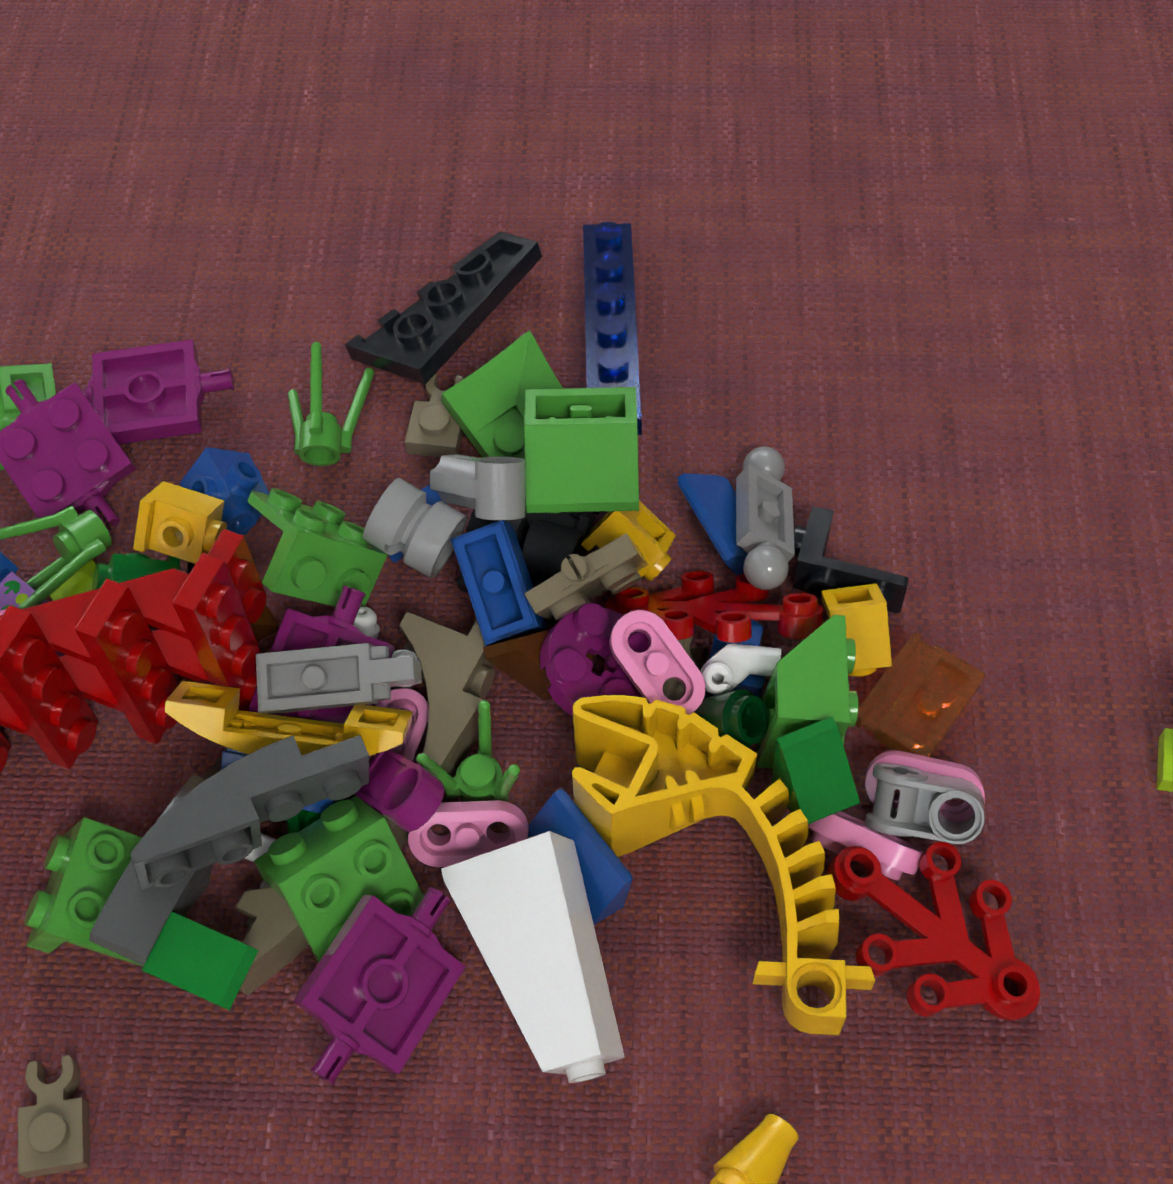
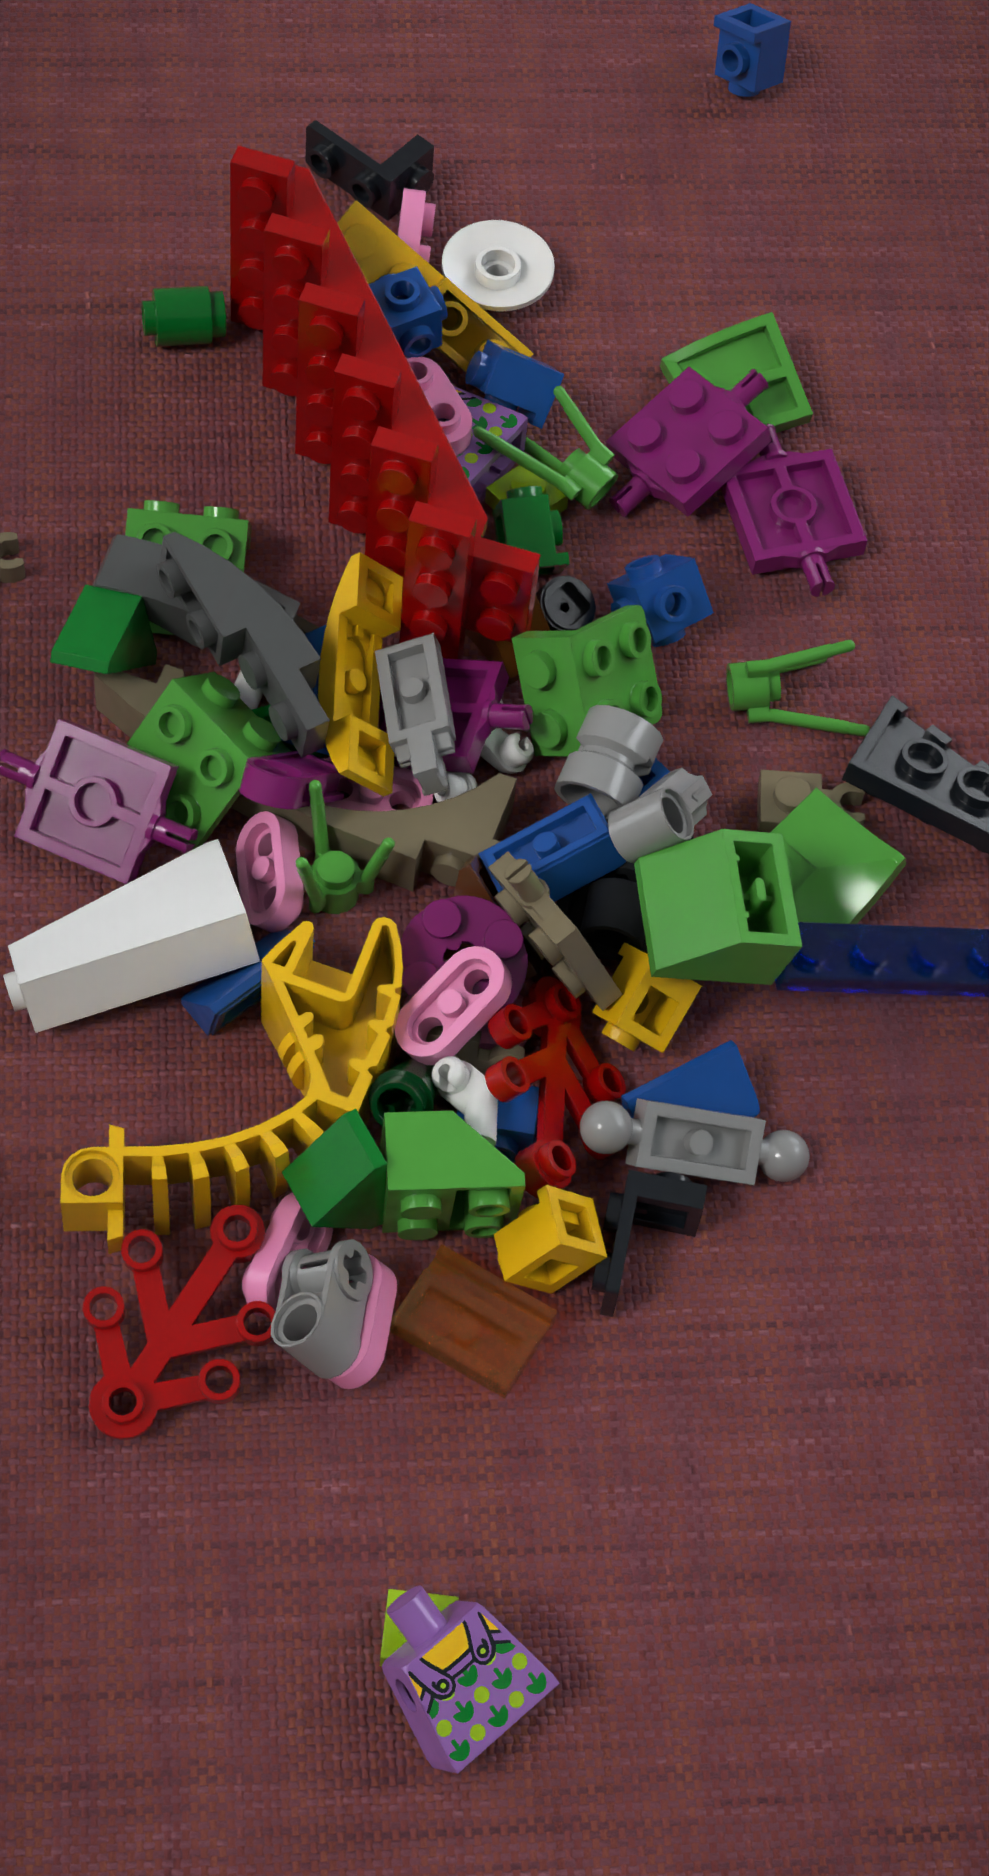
camera: 75 degrees right, 0 degrees up
yellow brick [133,481,227,564] -> none

